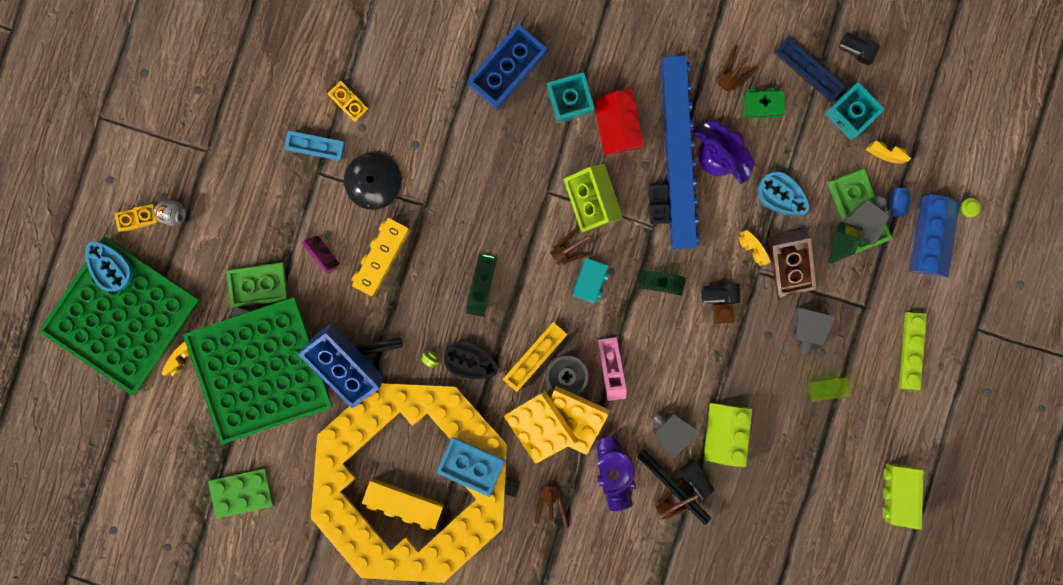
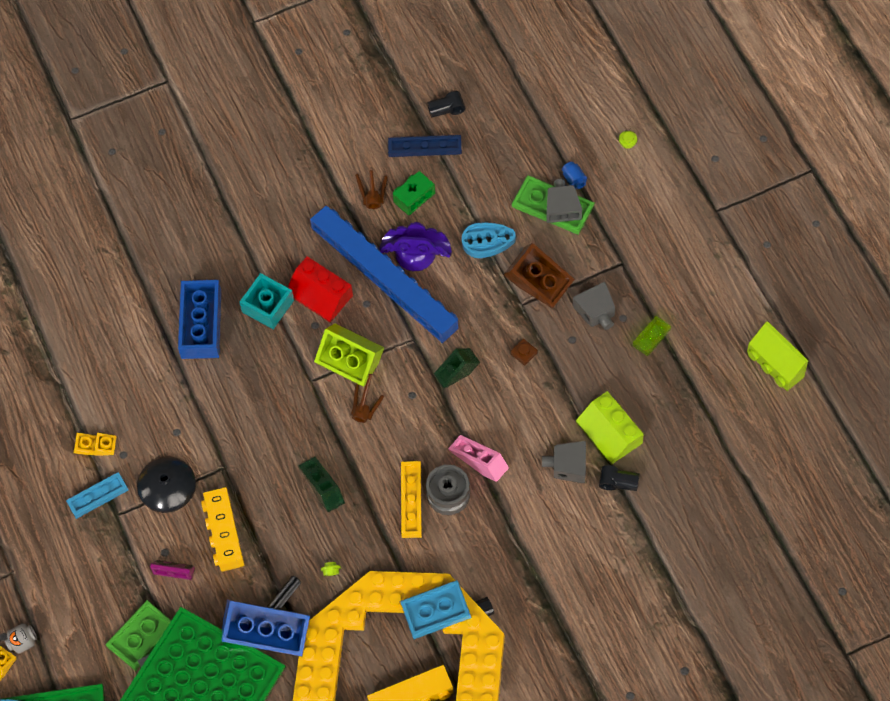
camera: 35 degrees left, 25 degrees down
black piece [444,340,498,379] -> none
yellow plate [504,391,578,464] -> none
reddish brown plant [535,485,568,529] -> none
yellow plate [550,386,610,455] -> none
teal brick [571,258,610,303] -> none
dark purple piece [597,437,636,511] -> none
black axle [637,450,712,525] -> none
black slope [648,184,669,224] -> none
reddish brown plant [655,479,699,520] -> none
black piece [701,284,740,304] -> none
yellow slope [739,230,771,266] -> none
teal brick [824,82,885,140] -> none
clear green slope [828,222,865,264] -> none
yellow slope [865,141,911,164] -> none
lime plate [899,312,927,390] -> none
blue slope [909,194,960,278] -> none

